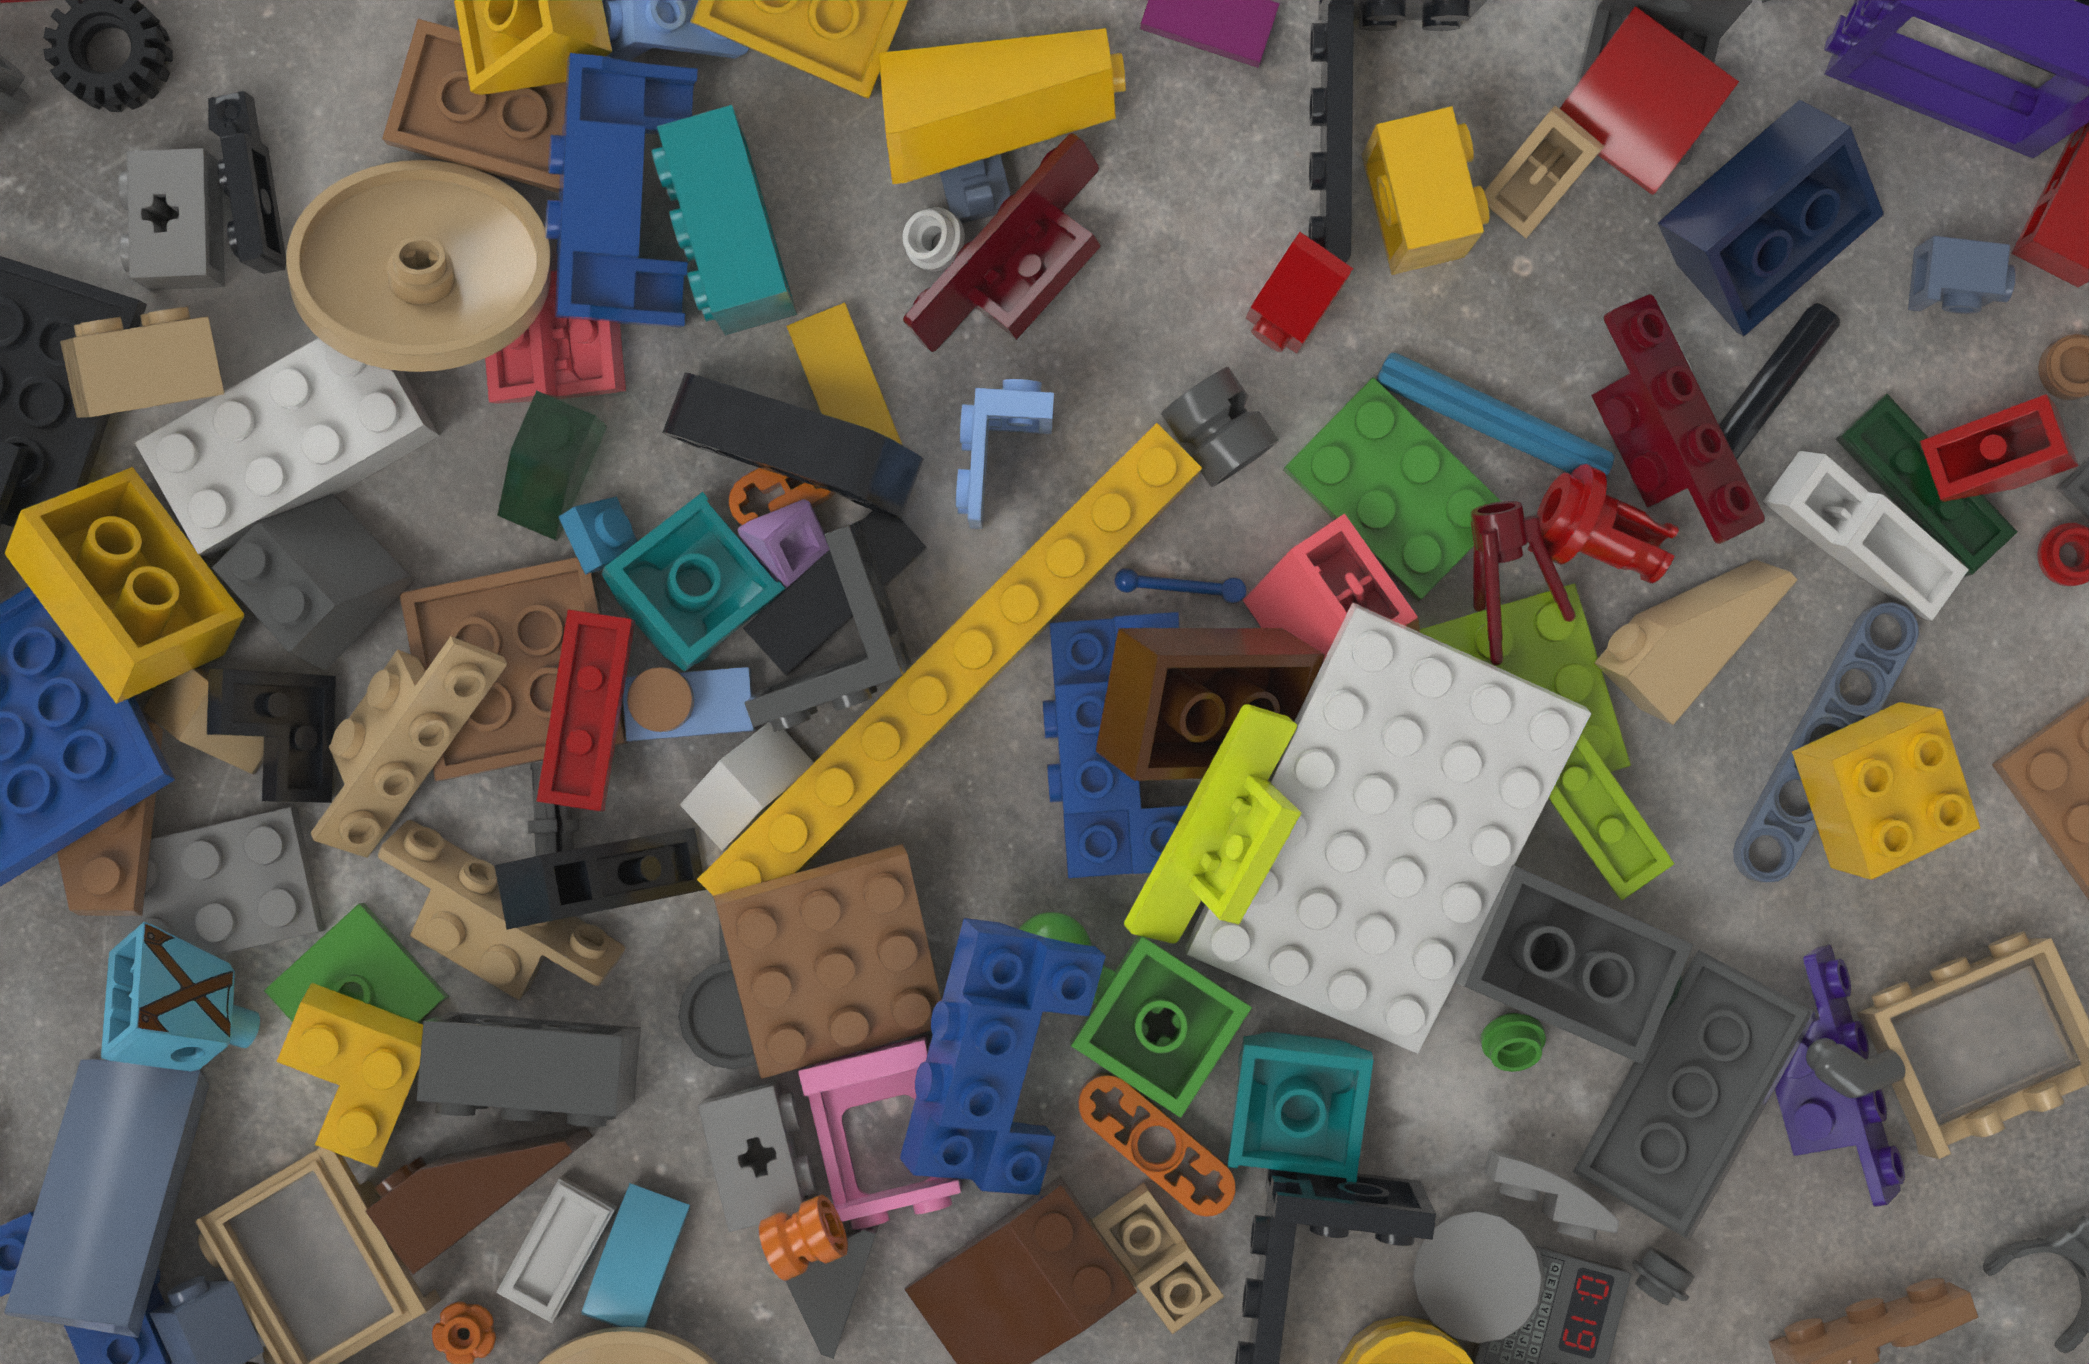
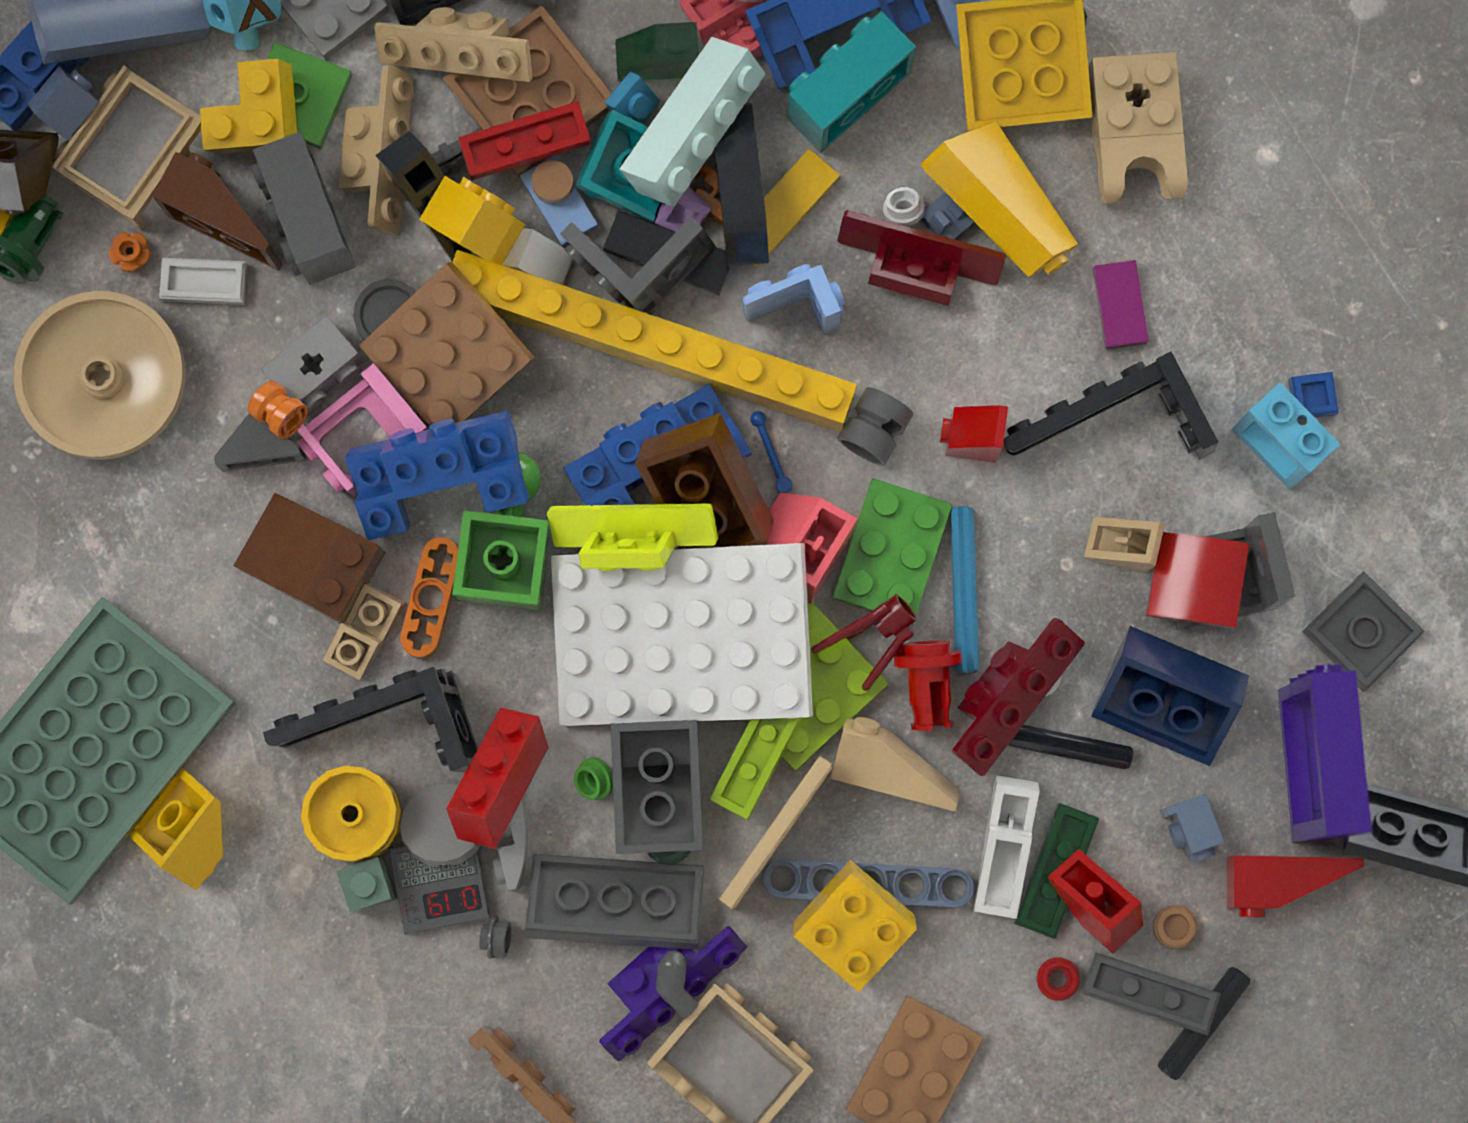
camera: 70 degrees right, 5 degrees down
medium azure slope [581,1183,690,1328] -> none
teal slope [1227,1032,1374,1182] -> none
yellow brick [1361,106,1489,275] -> none
none -> yellow brick [419,176,526,265]
none -> red brick [446,707,549,849]
none -> light aqua brick [619,37,765,207]
none -> tan tile [719,756,833,910]

